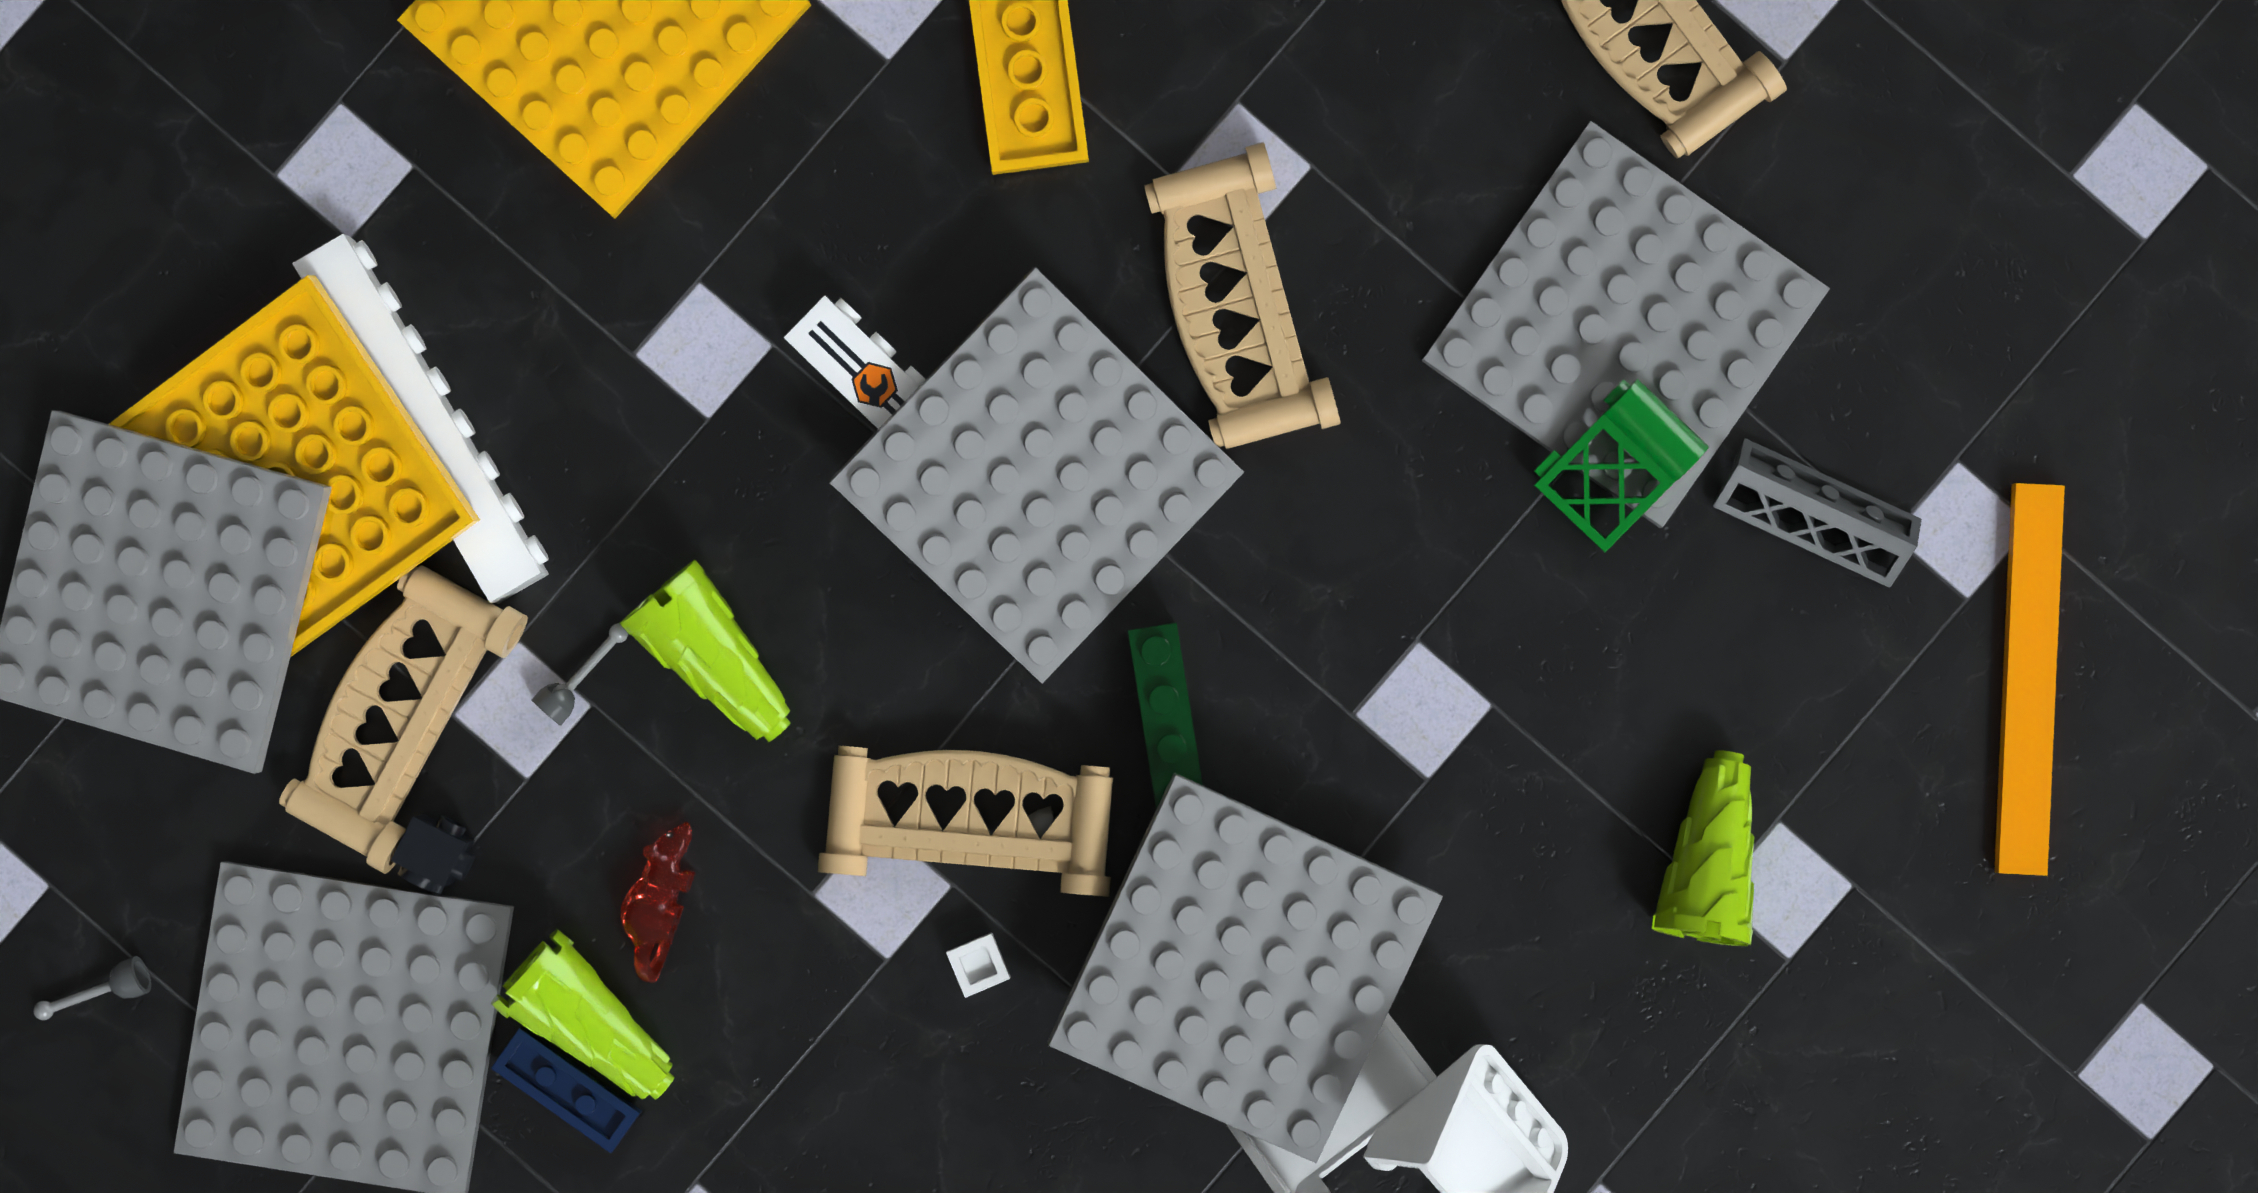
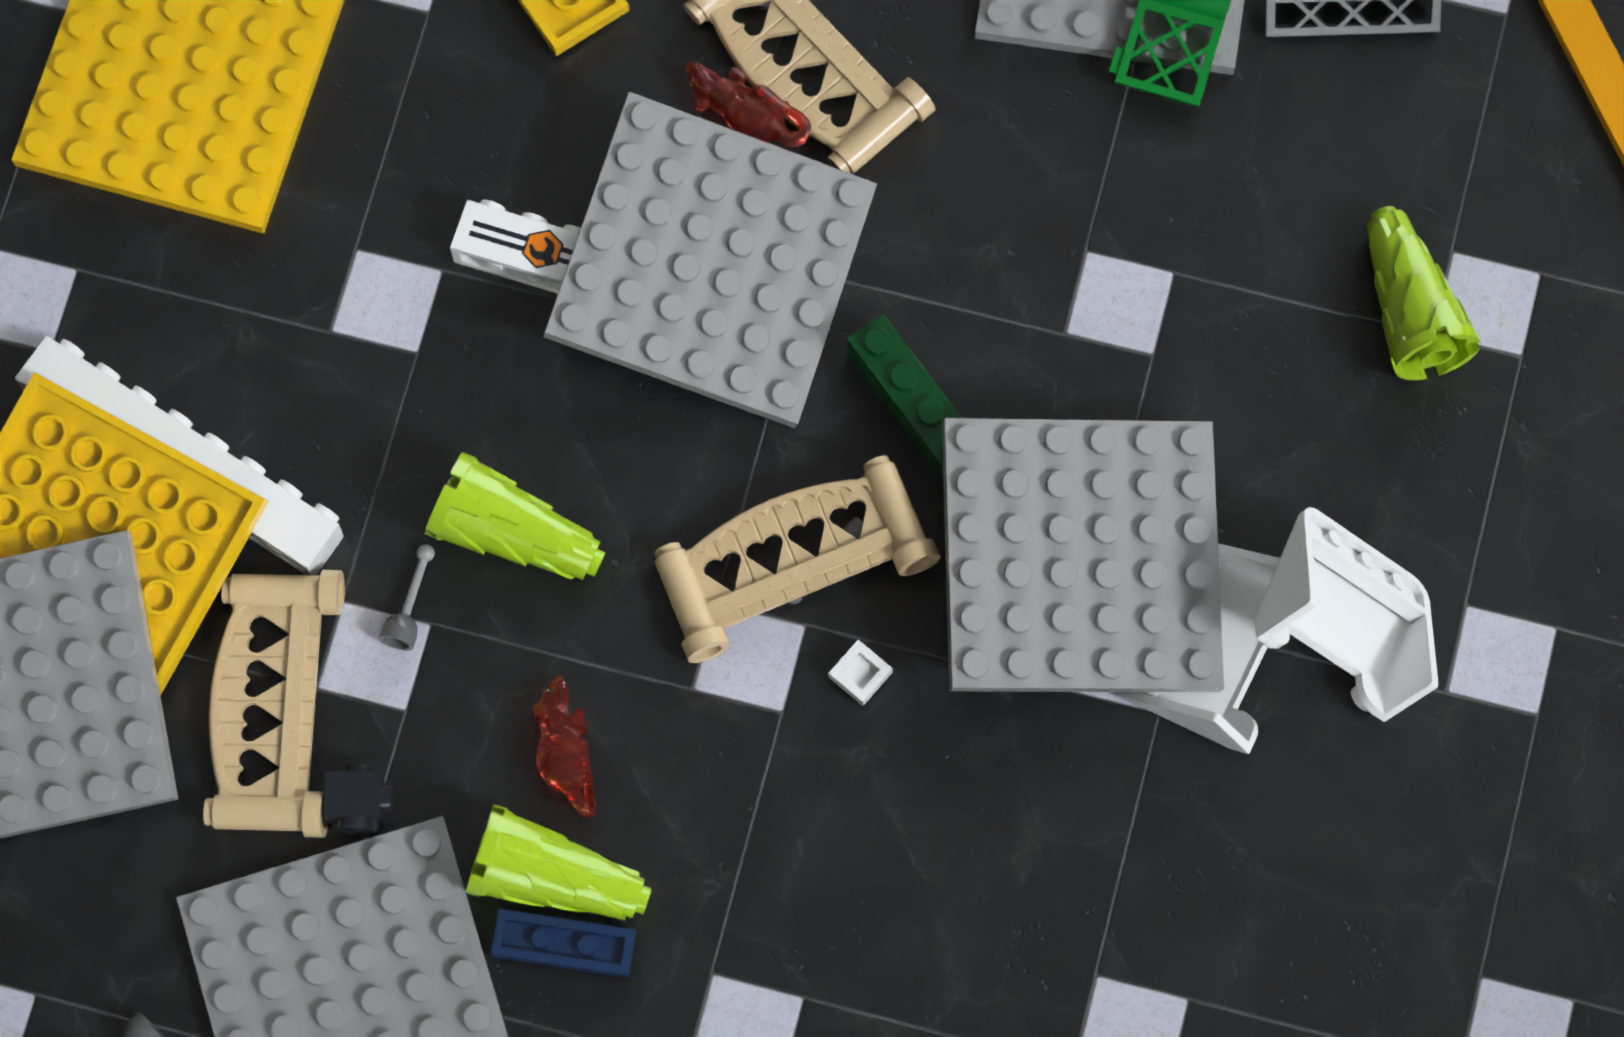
camera: 20 degrees left, 15 degrees down
none -> clear red animal [686,62,812,147]

